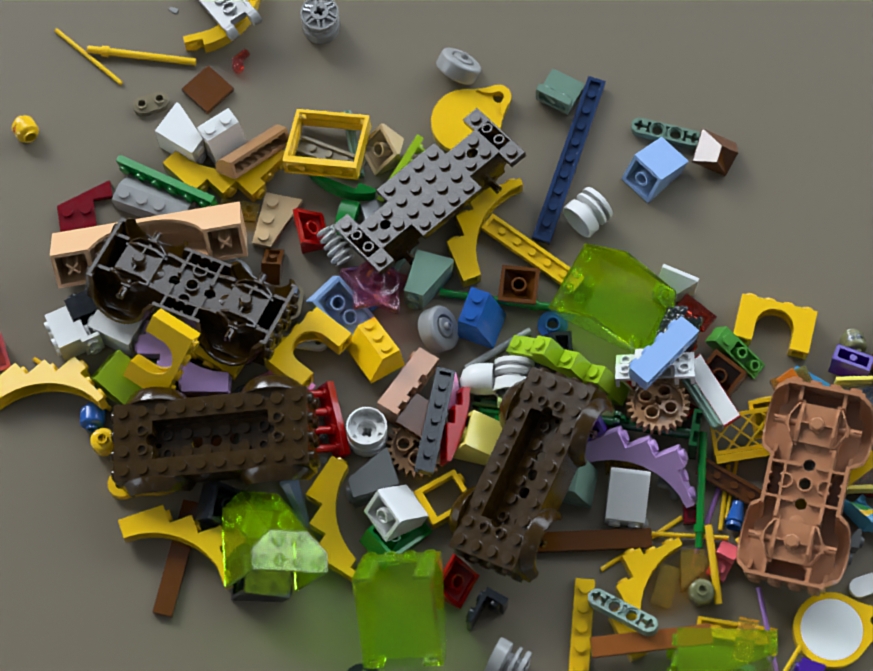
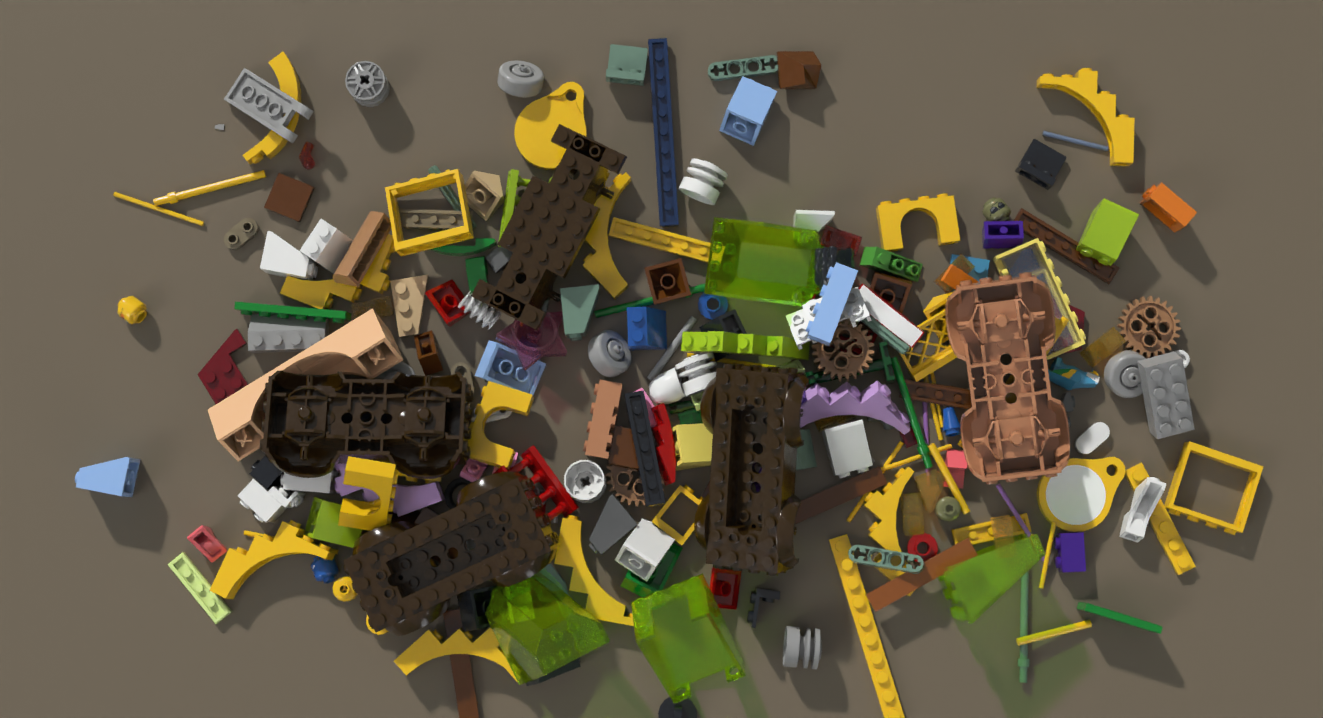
camera: 20 degrees left, 15 degrees up
yellow slope [346,317,405,384] -> none
none -> red piece [907,533,938,562]

